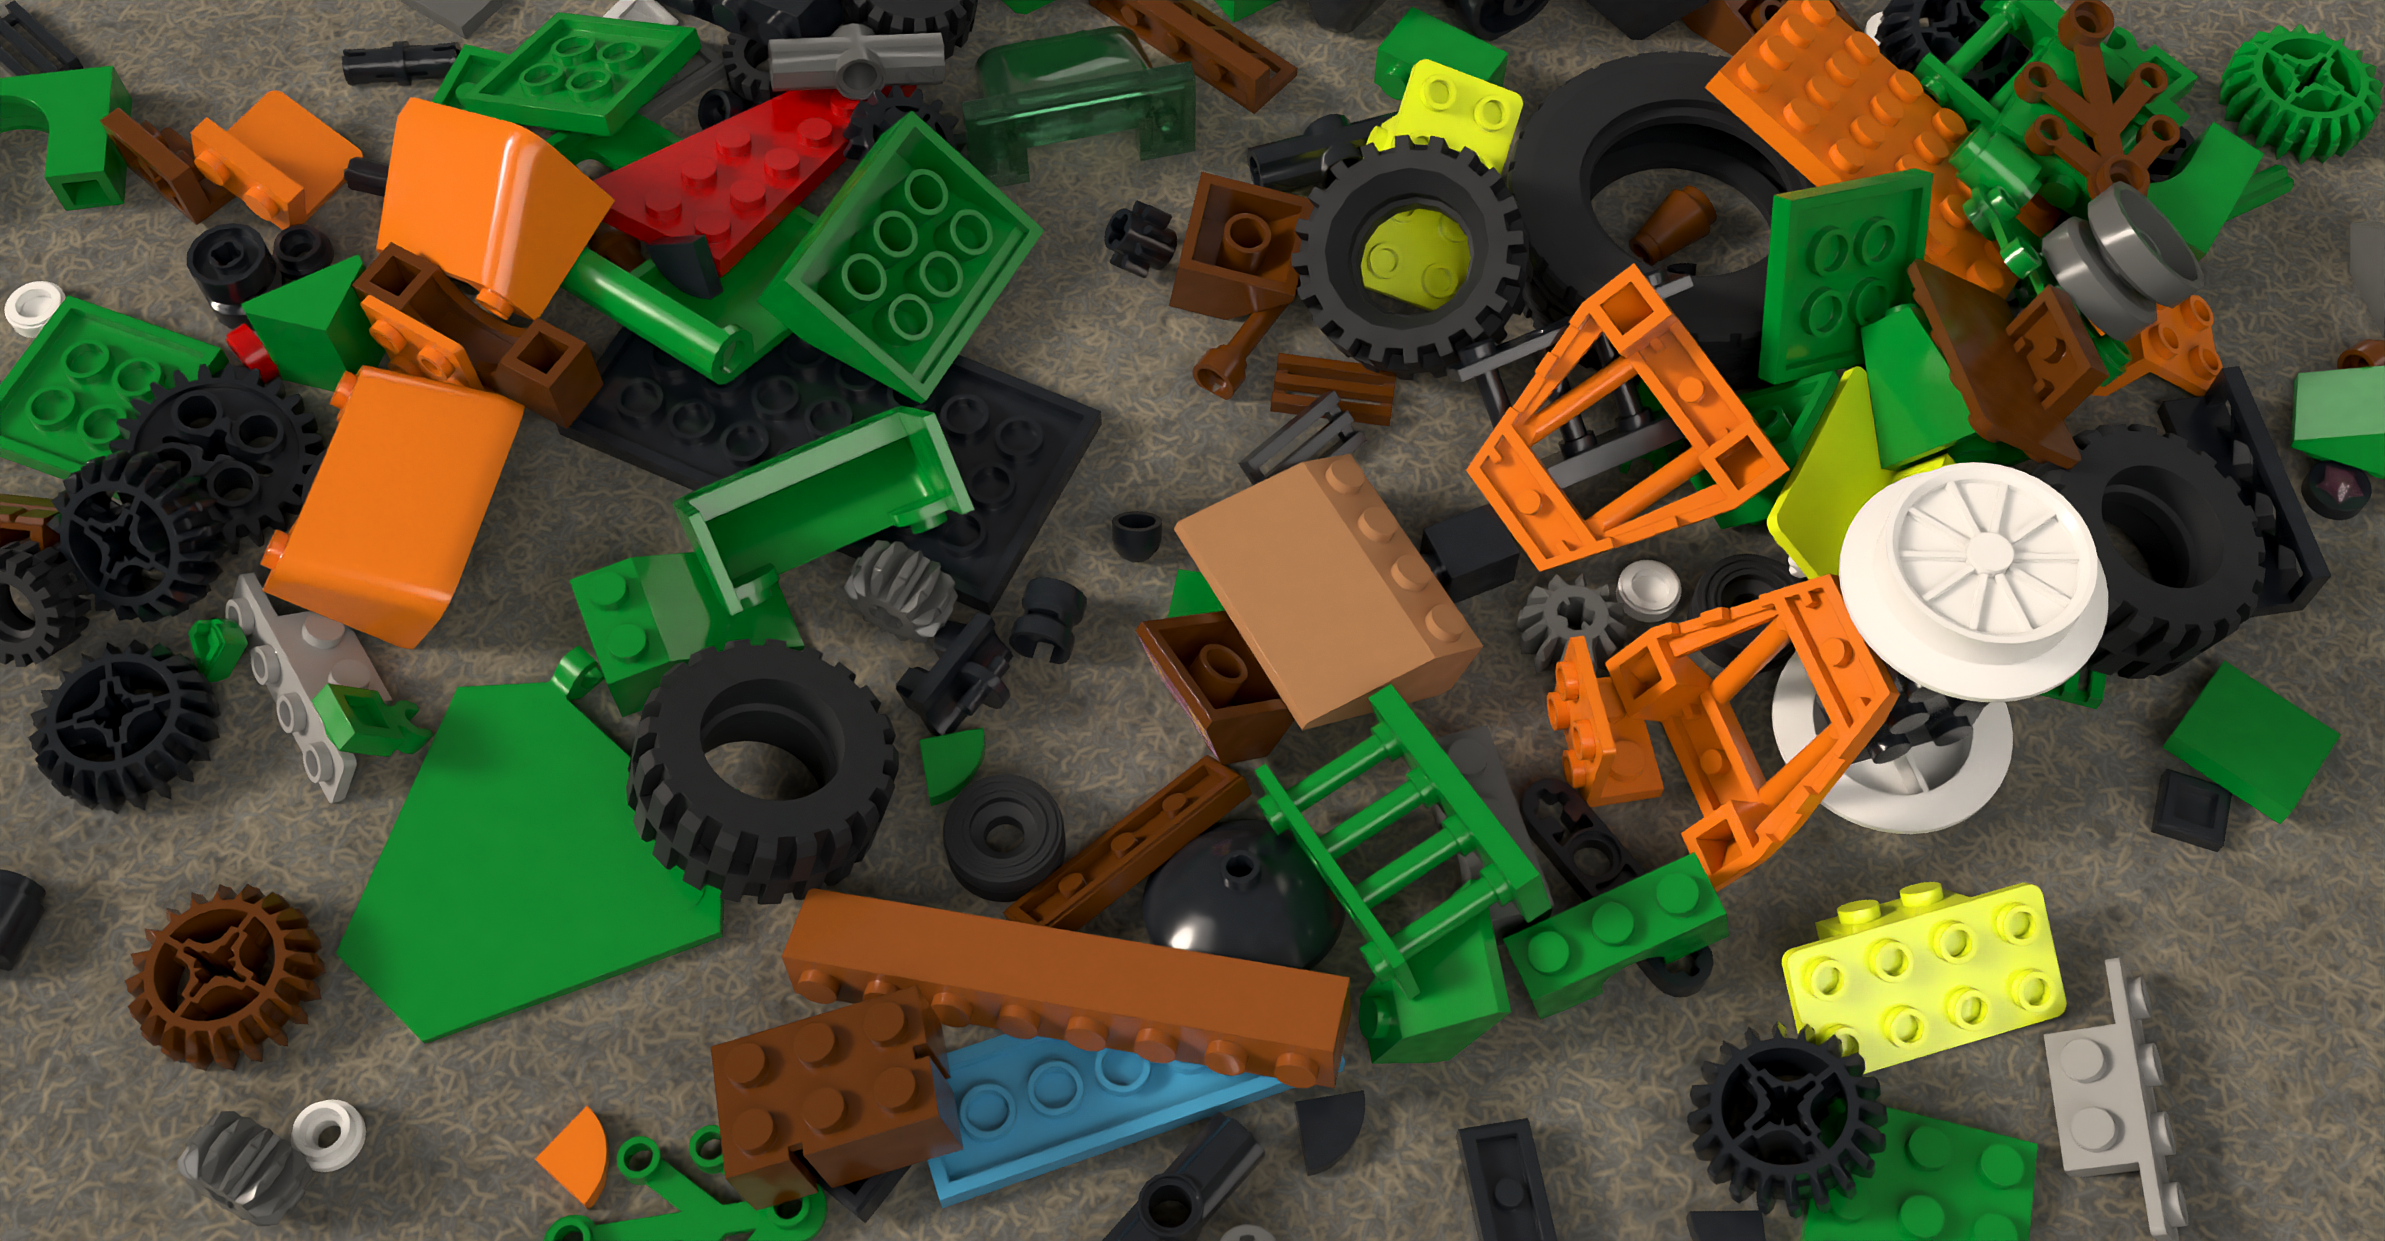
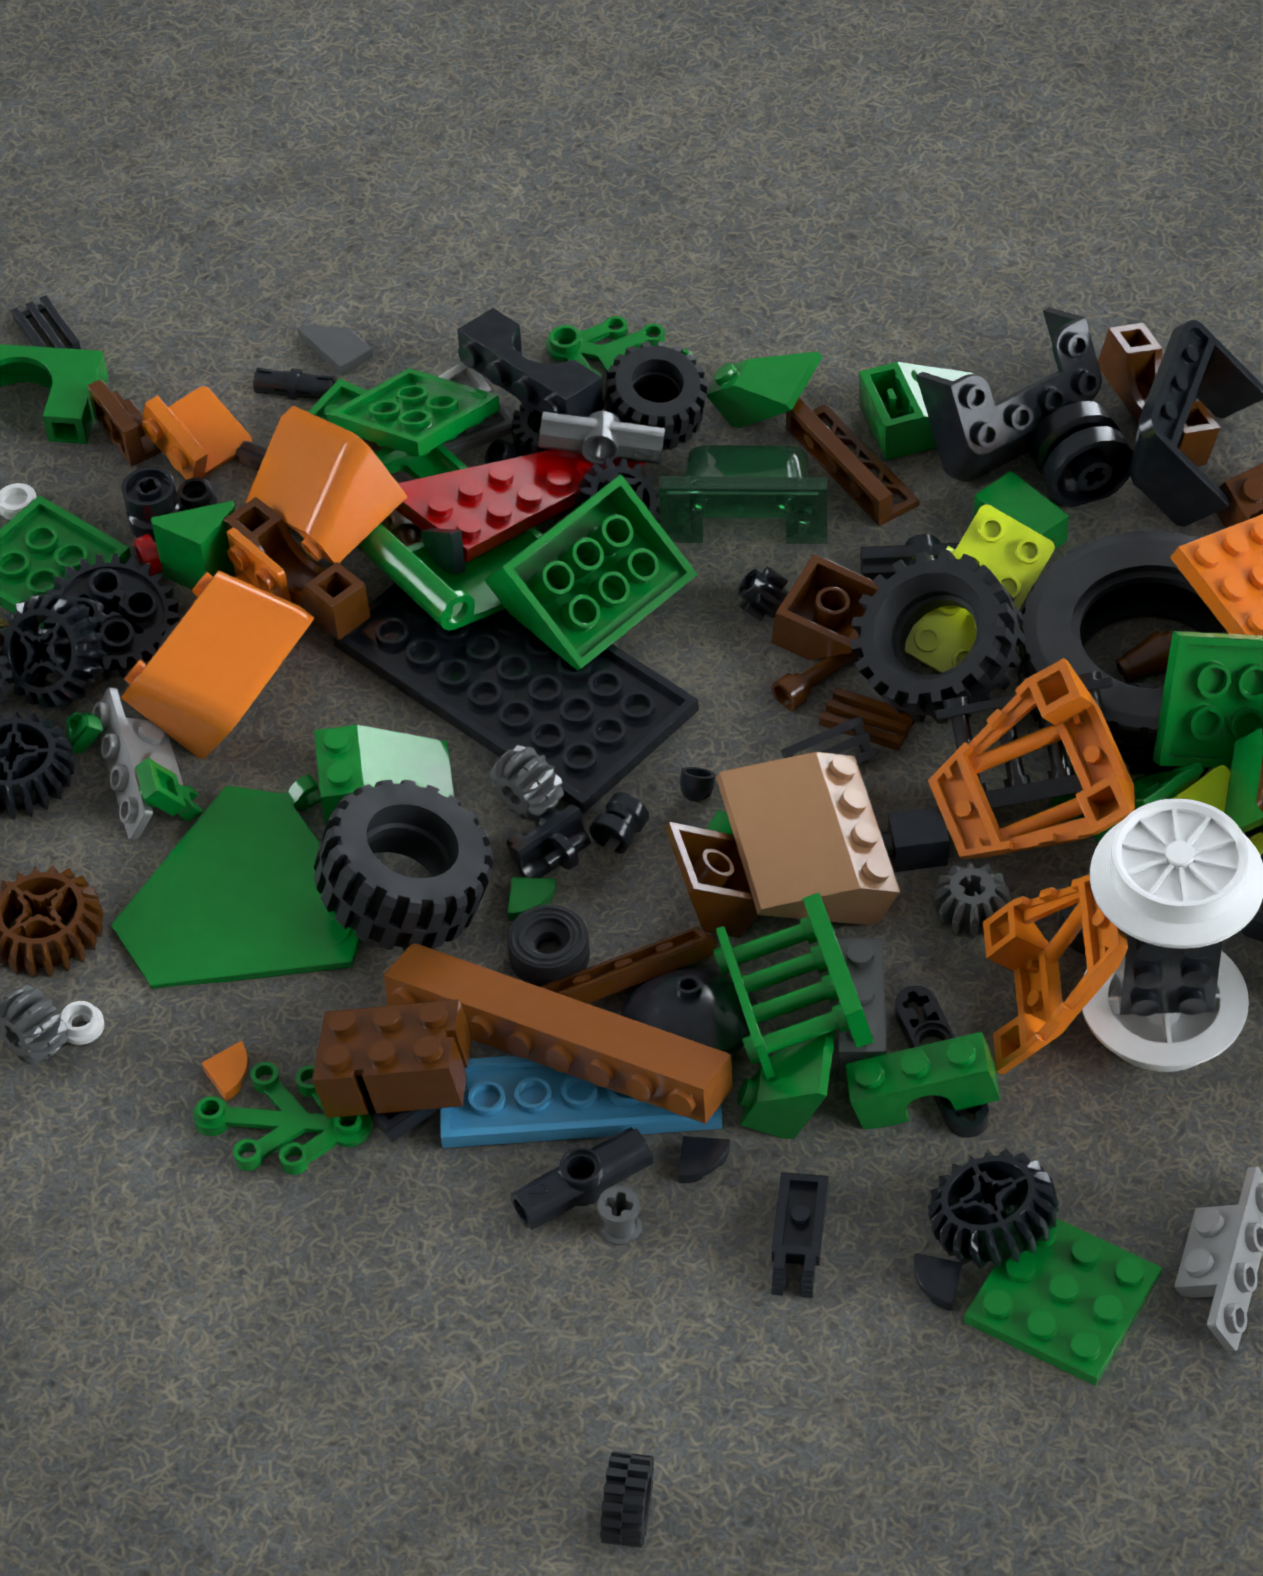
camera: 20 degrees right, 10 degrees down
green windscreen [672,406,974,615] -> none
orange bracket [1547,635,1664,807] -> none
white tile [1616,560,1681,622] -> none
neon yellow bracket [1782,882,2067,1074] -> none

